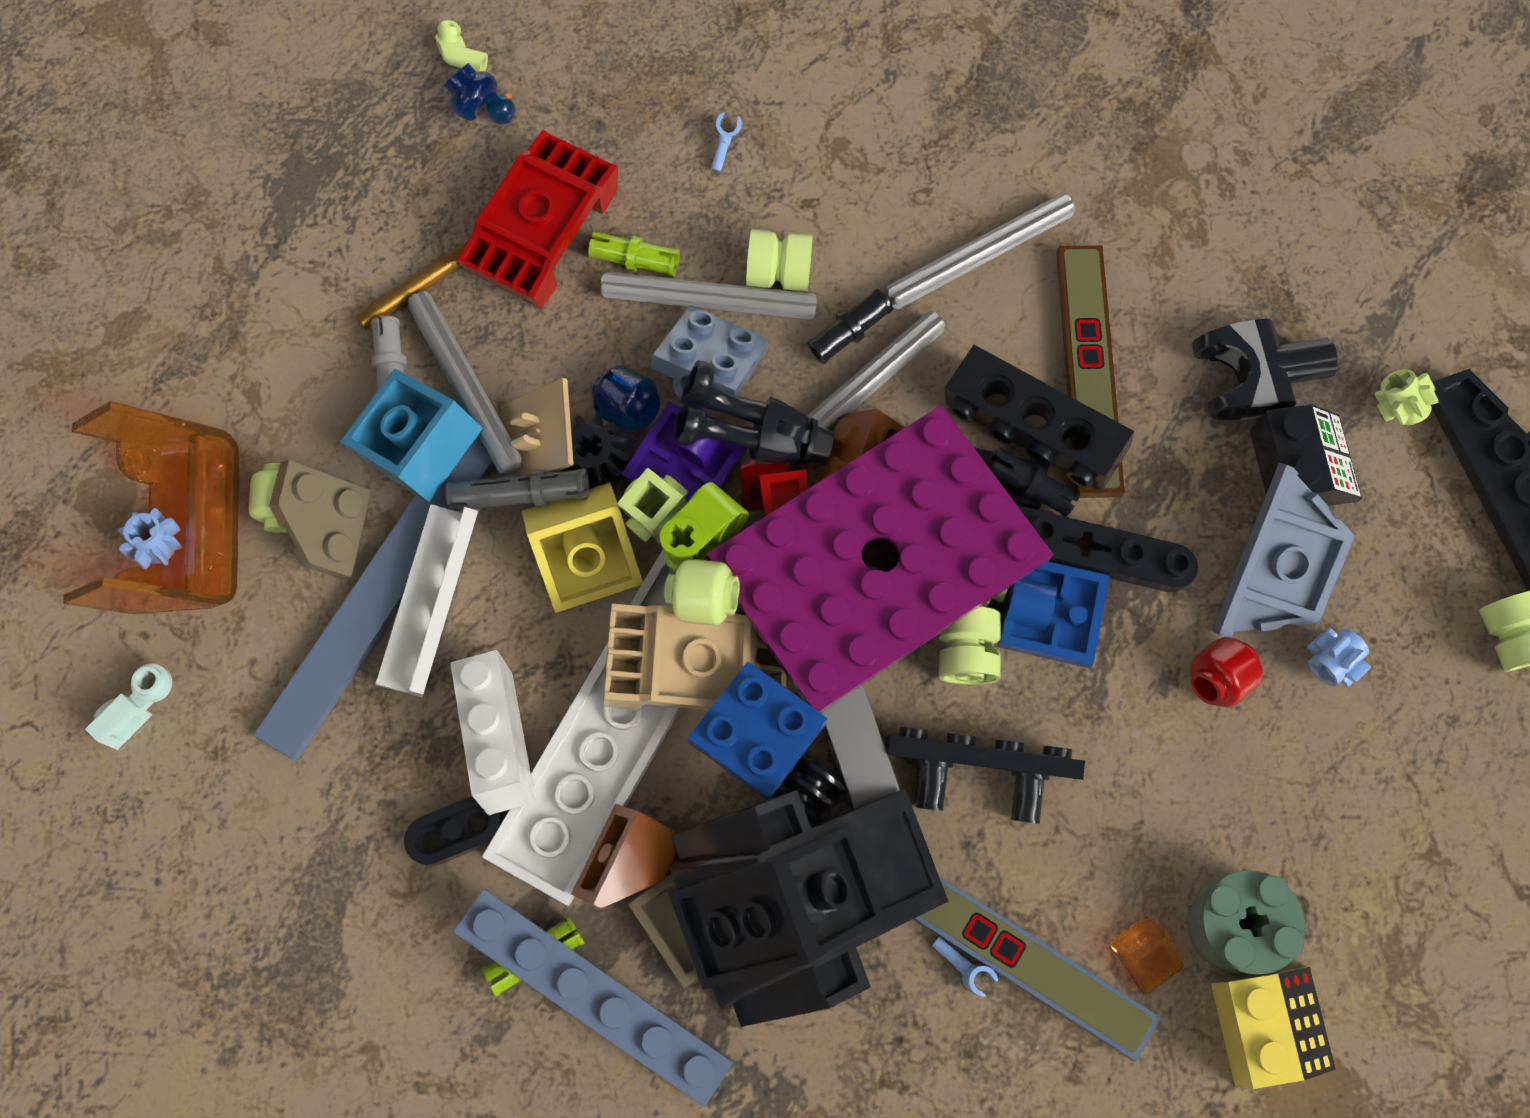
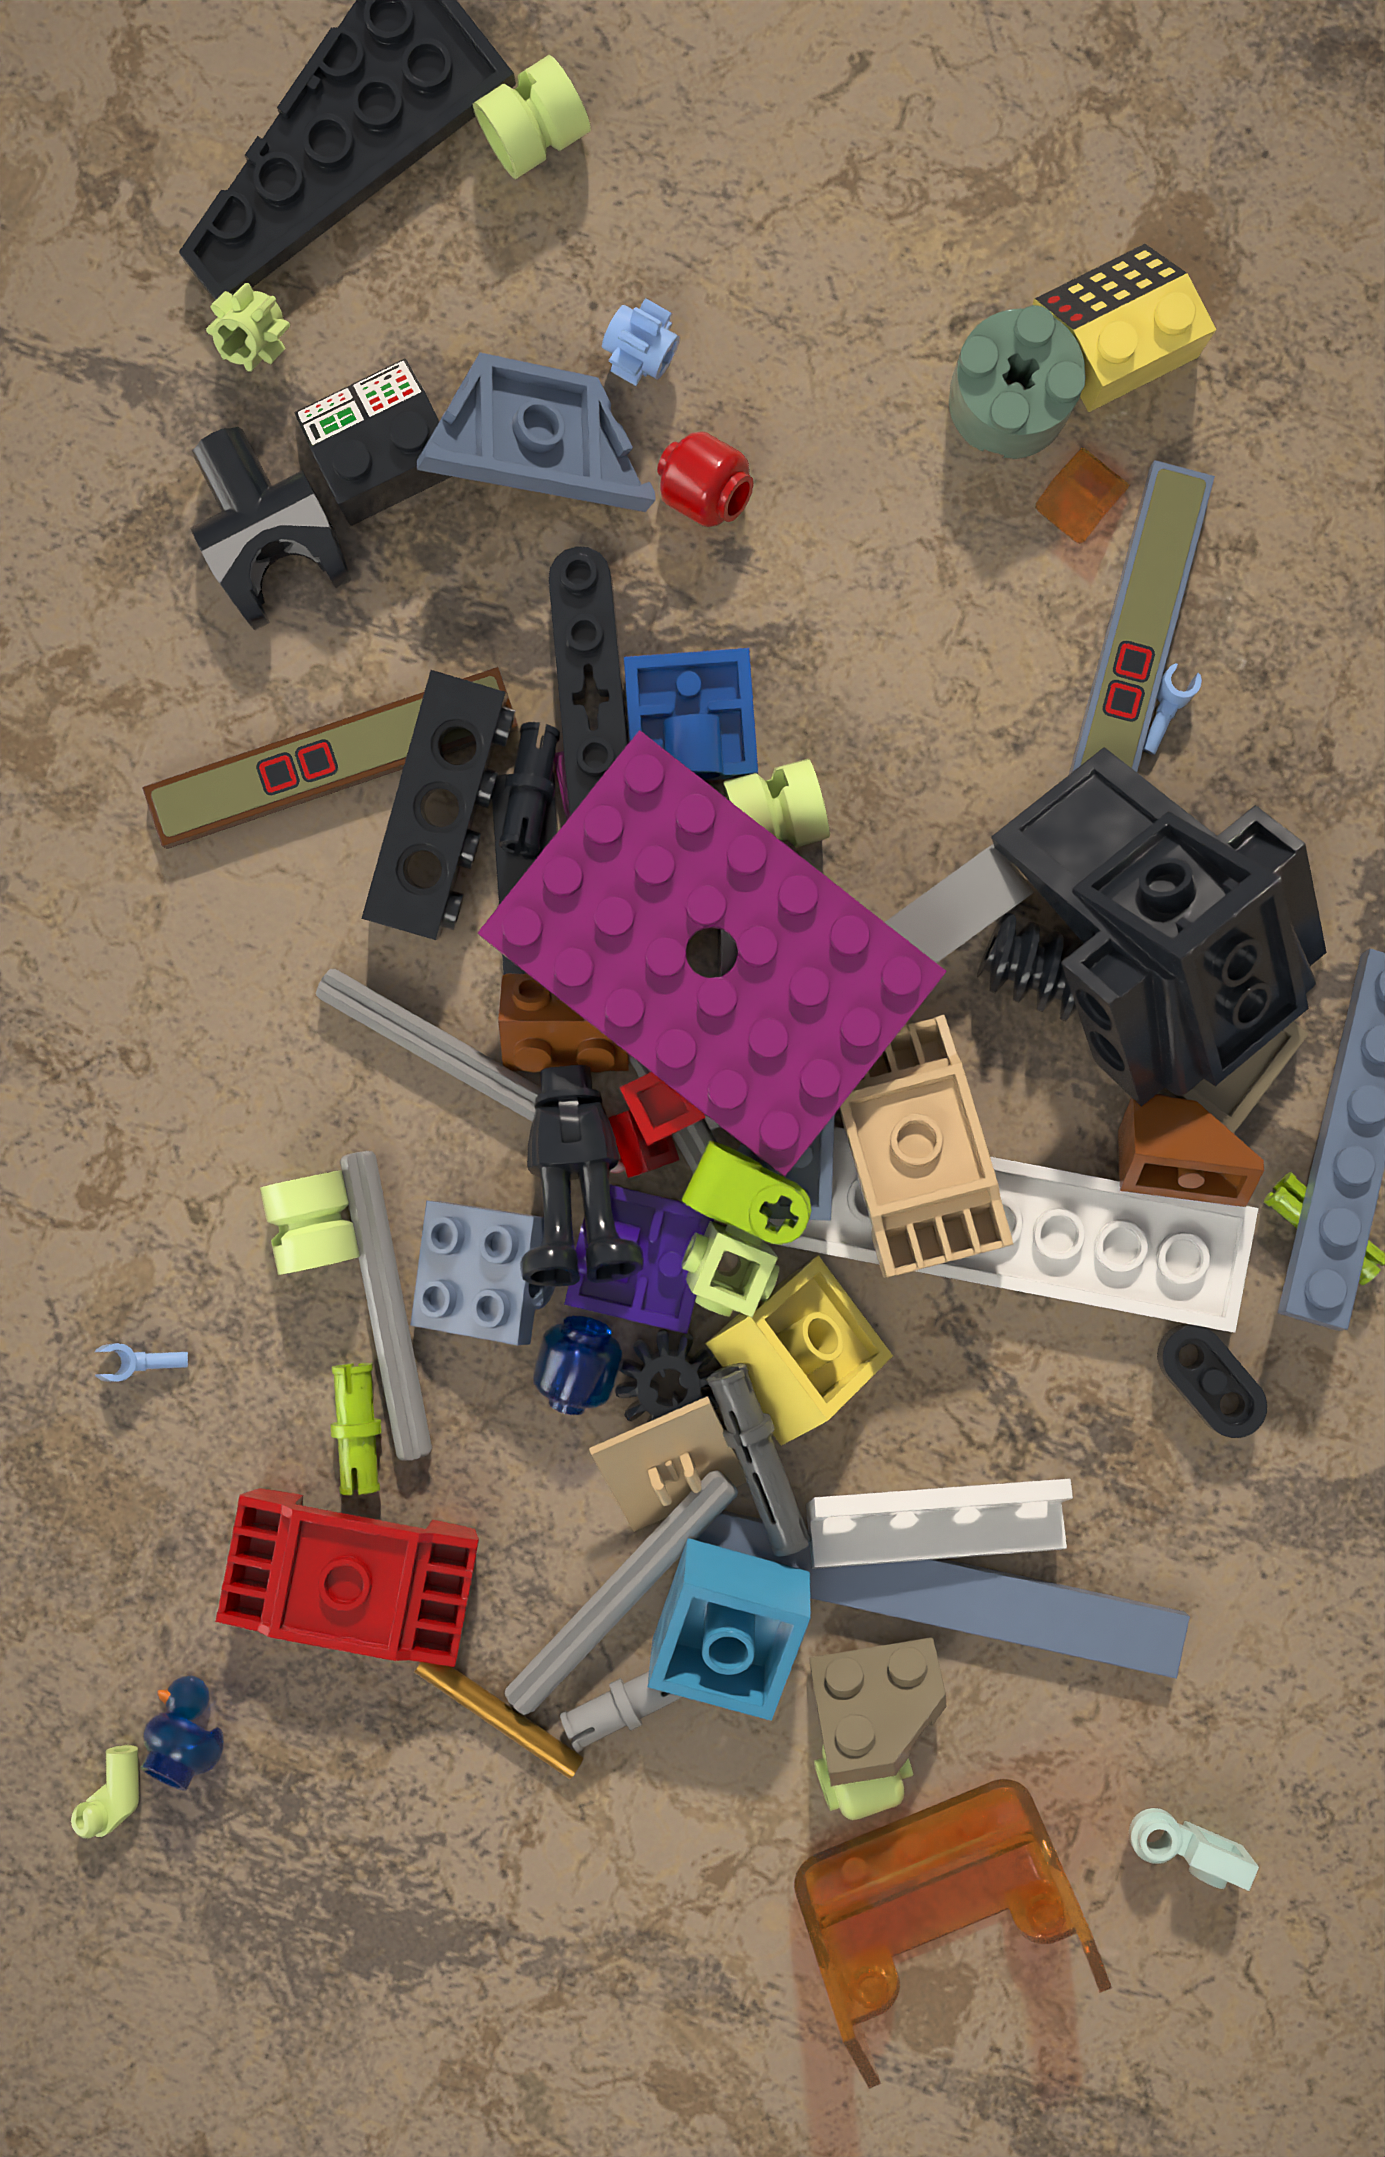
camera: 105 degrees left, 15 degrees up
light blue gear [118,508,182,569] -> none
white brick [450,650,536,815] -> none
yellowish green head [664,559,740,626] -> none
blue plate [687,661,827,800] -> none
black pin [807,289,893,364] -> none
light grey axle [885,193,1076,309] -> none
black plate [886,727,1085,824] -> none

